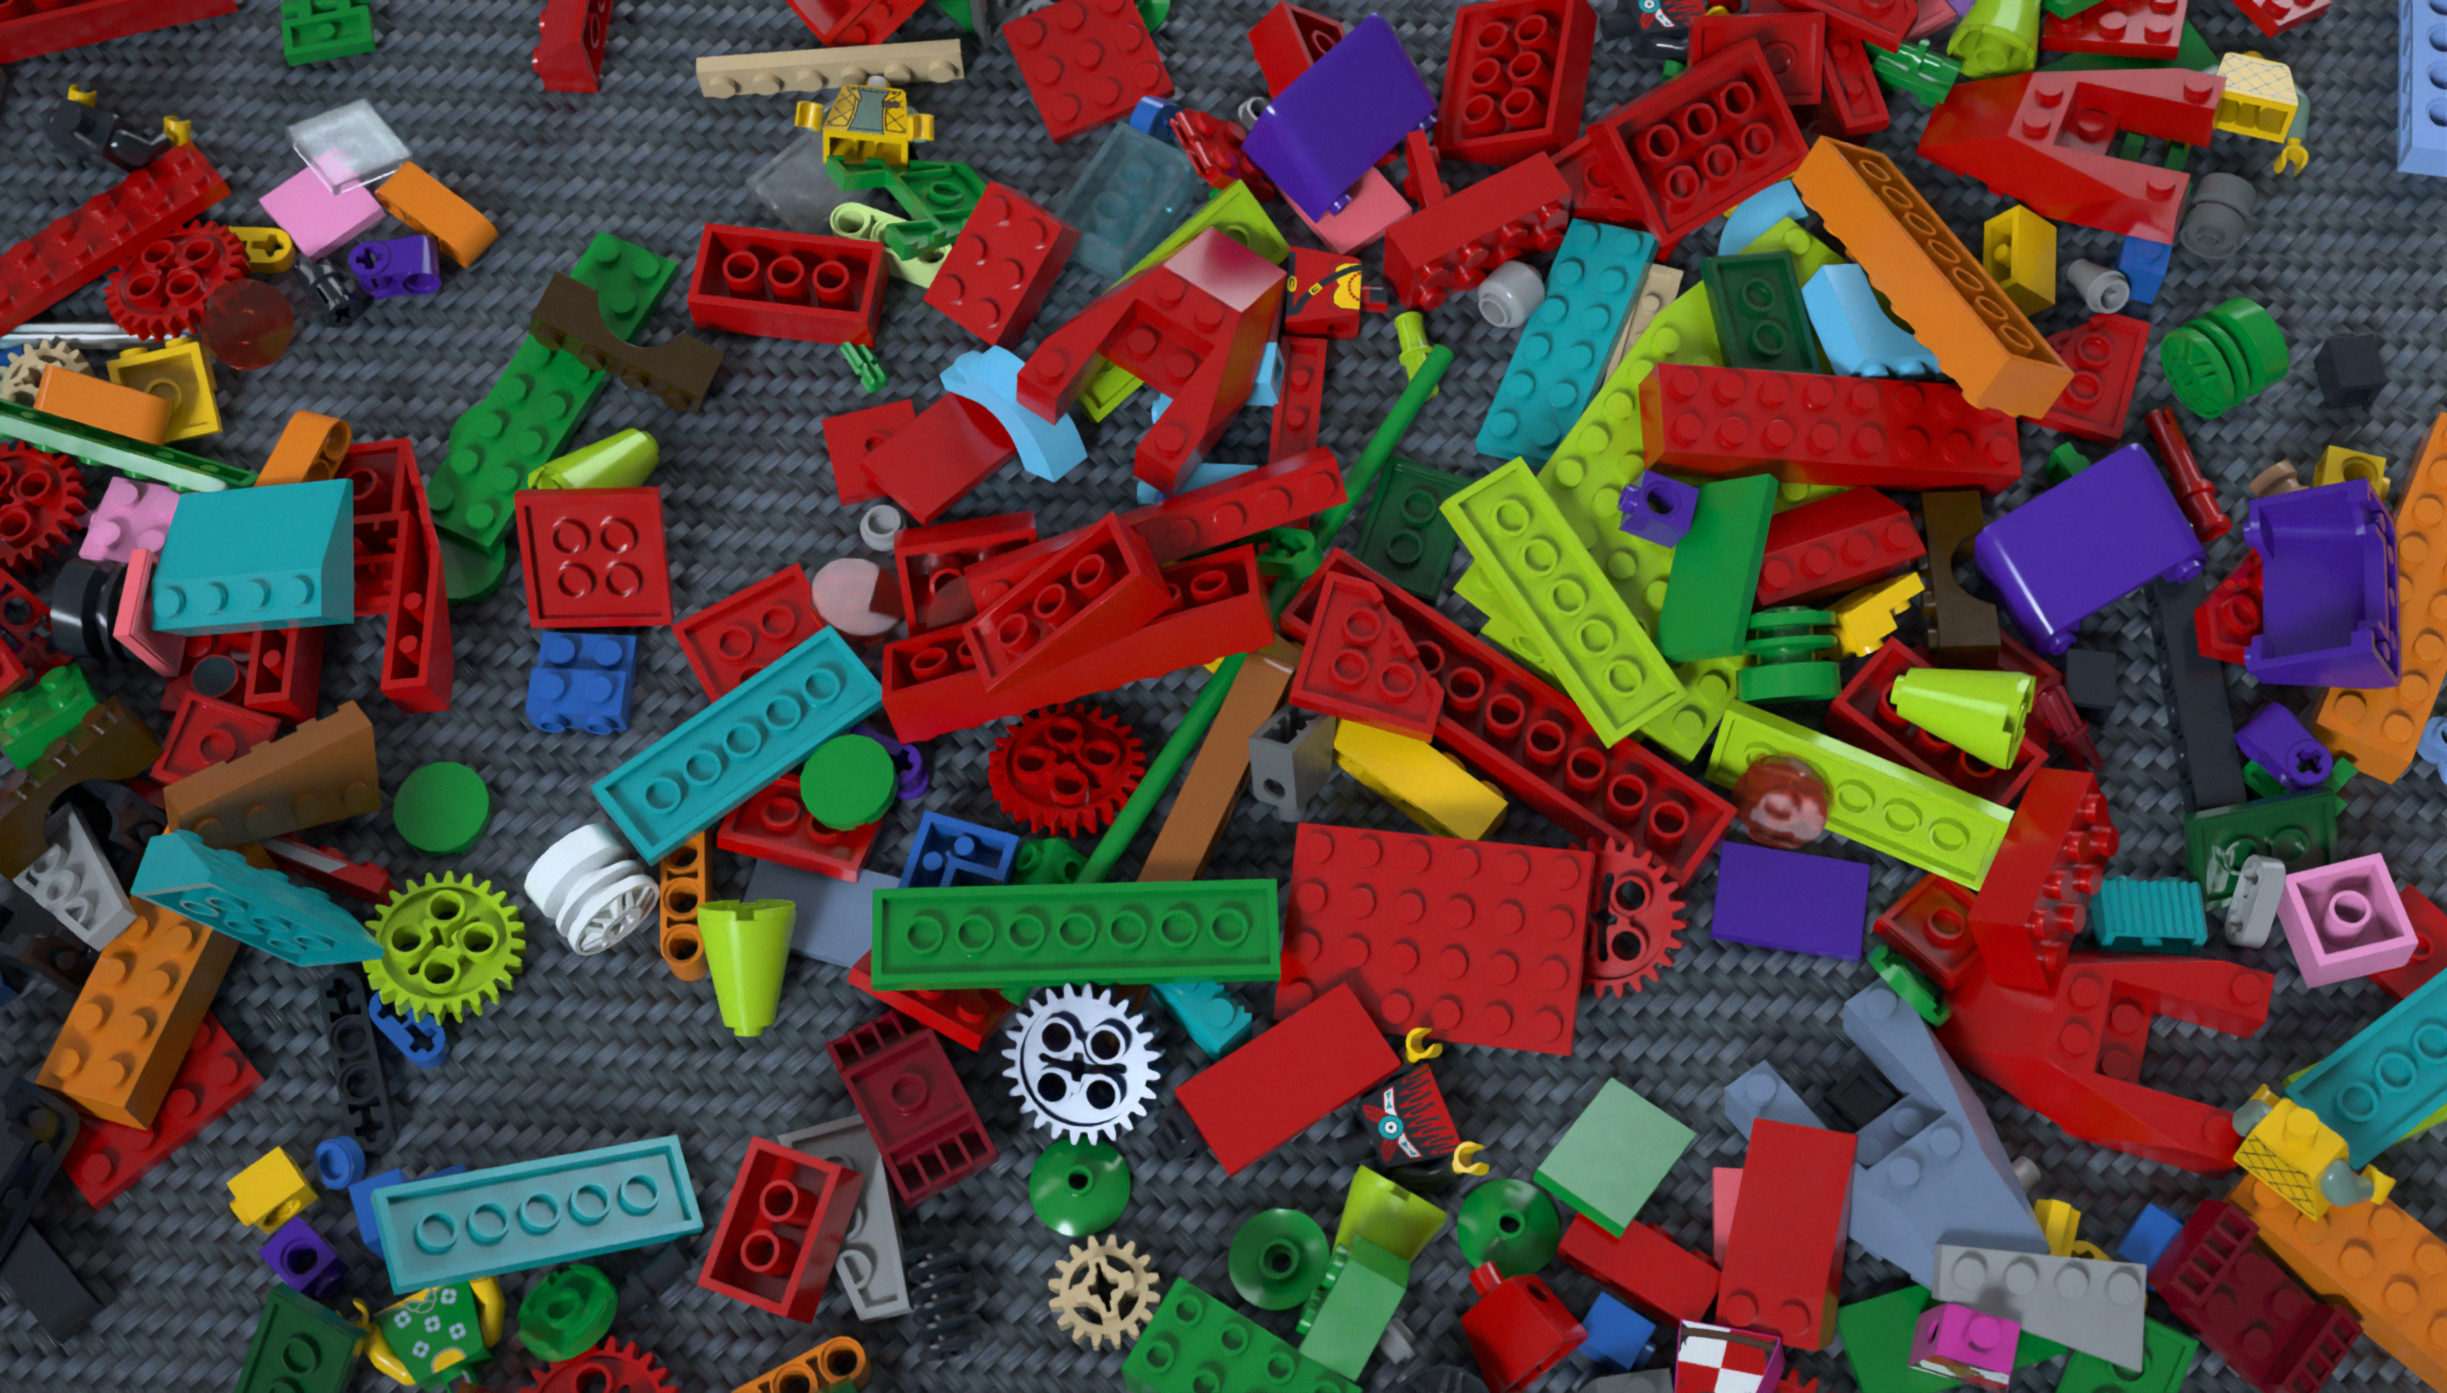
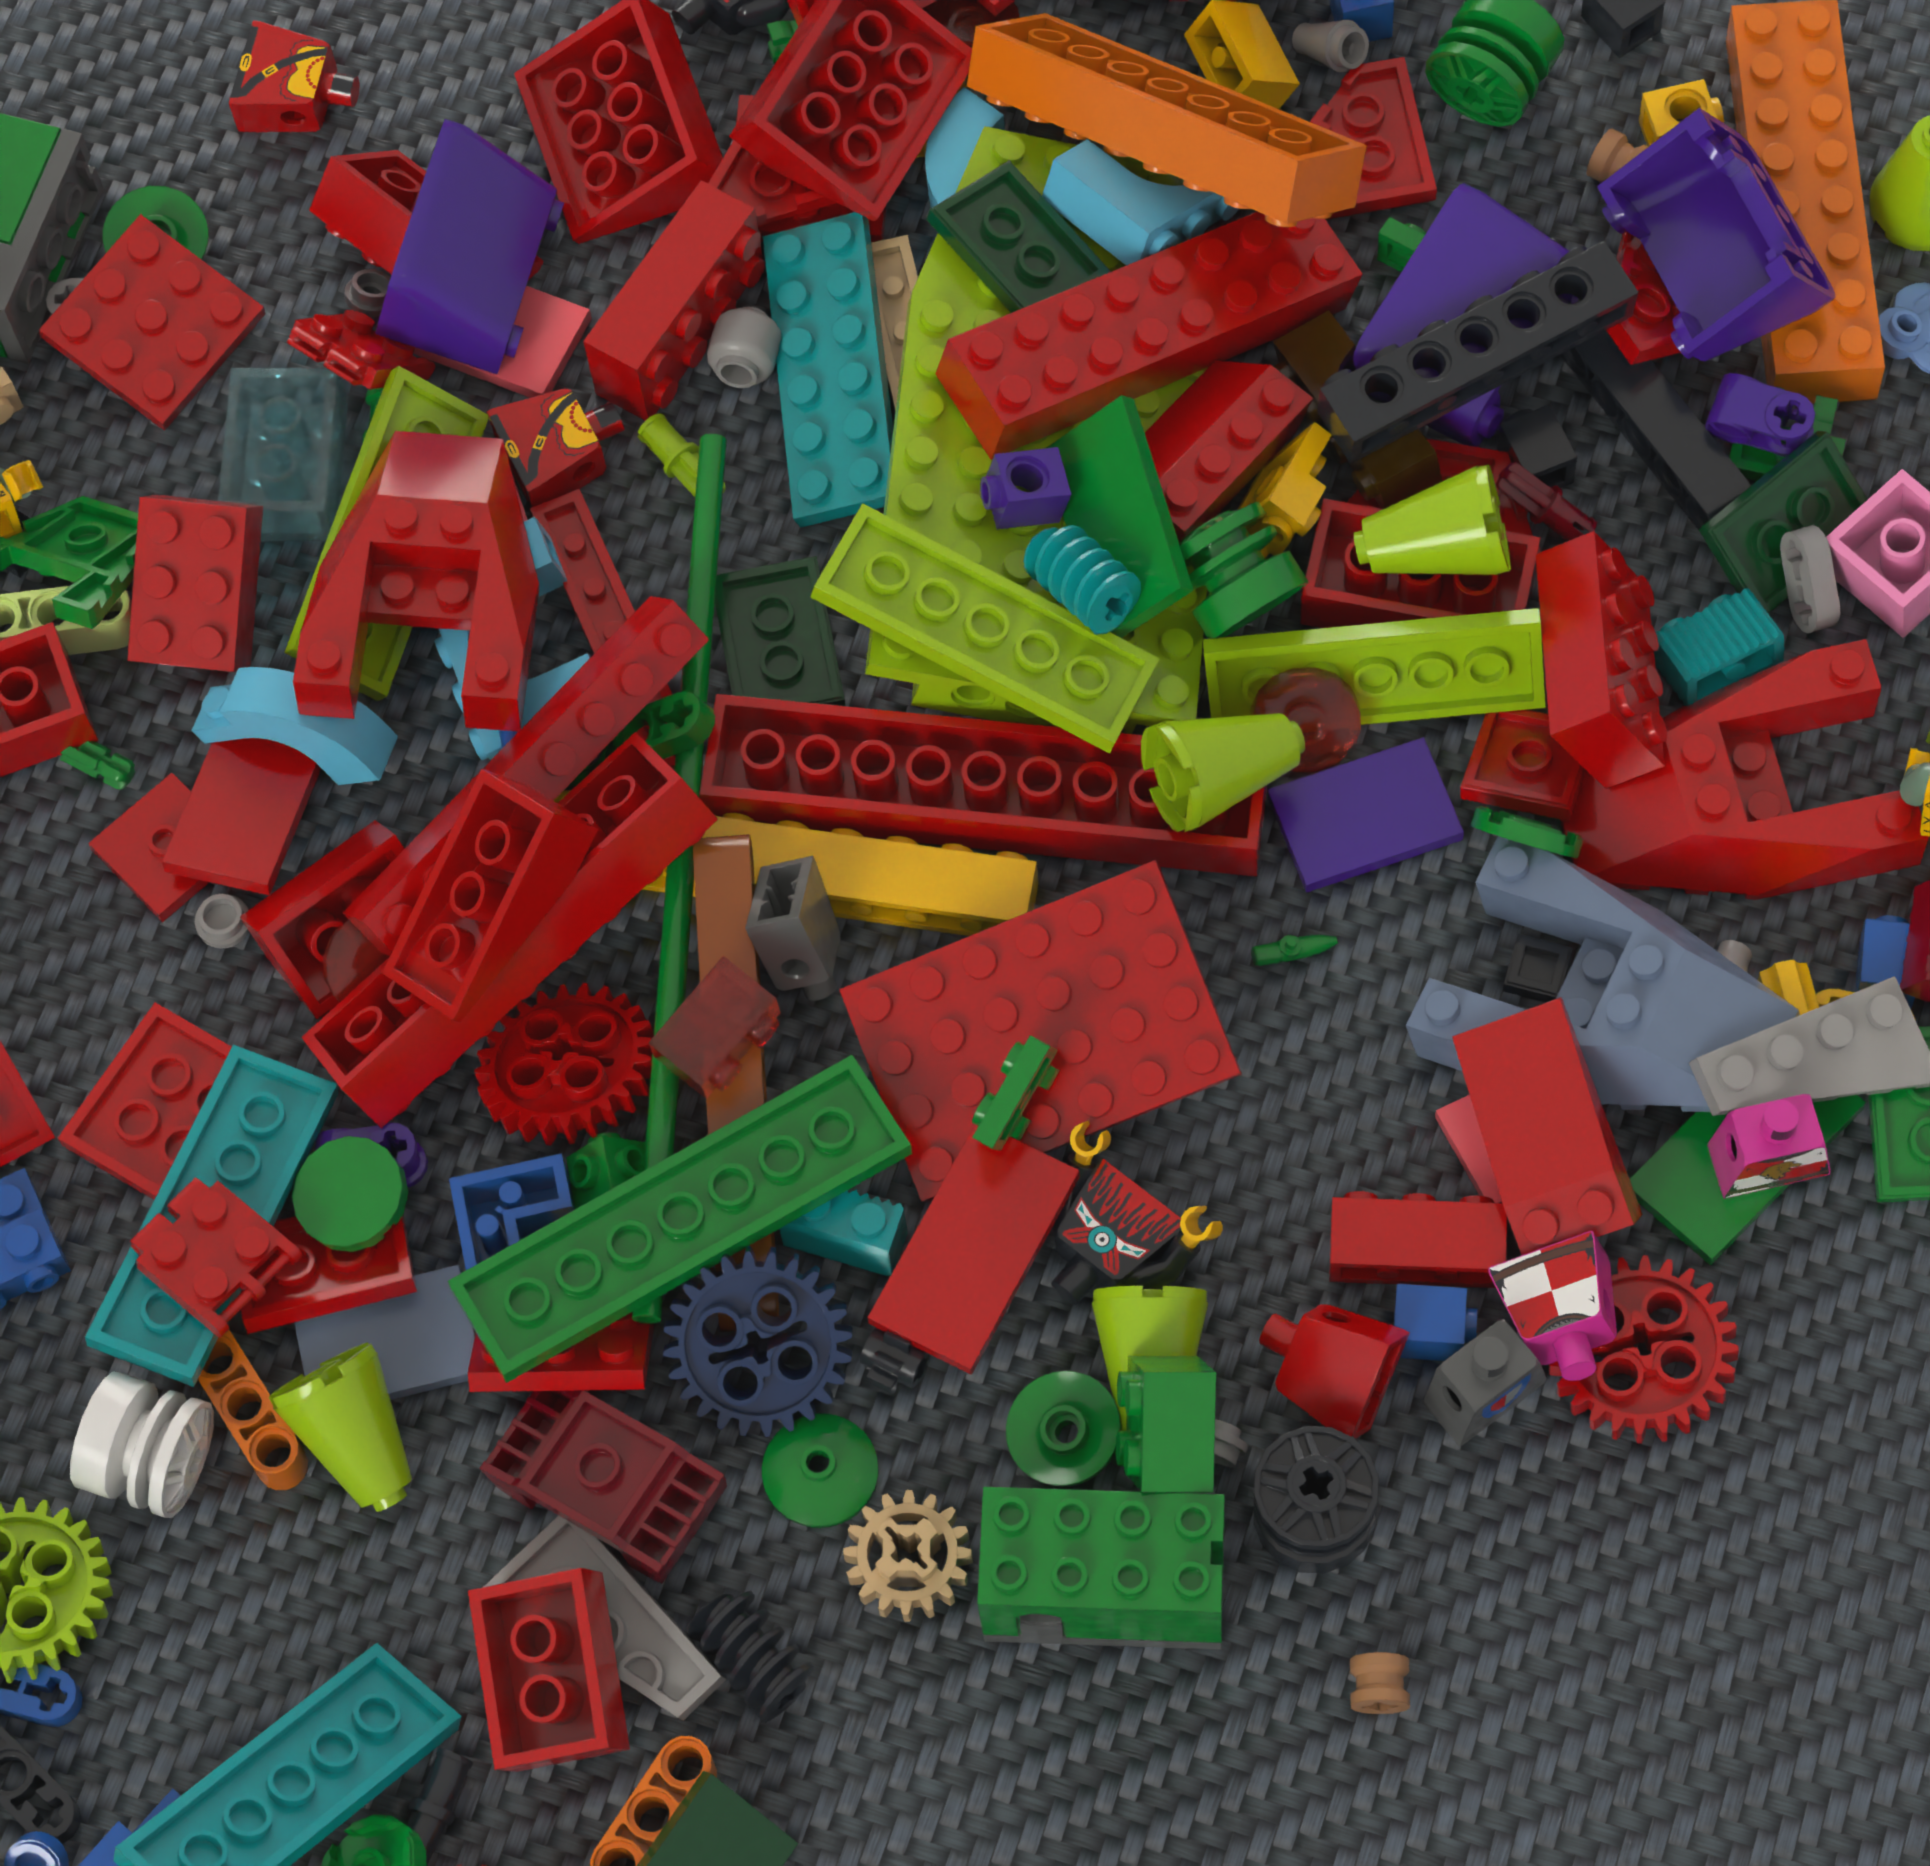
camera: 25 degrees left, 0 degrees up
tile [808,558,904,645] -> none
blue beam [1129,95,1183,144] -> none
red plate [1288,570,1445,743] -> none
red plate [1403,129,1451,211] -> none
green dish [1457,1179,1560,1279] -> none
tile [1532,1077,1697,1239] -> none
red gear [1568,835,1689,999] -> none
red pin [2144,406,2233,543] -> none
none -> red plate [130,1177,303,1338]
none -> clear red brick [648,956,781,1099]
none -> green plate [972,1035,1060,1151]
none -> teal piece [1023,525,1141,635]
none -> lime cone [1141,713,1305,832]
none -> green helmet [1251,935,1338,966]
none -> black brick [1317,241,1639,464]

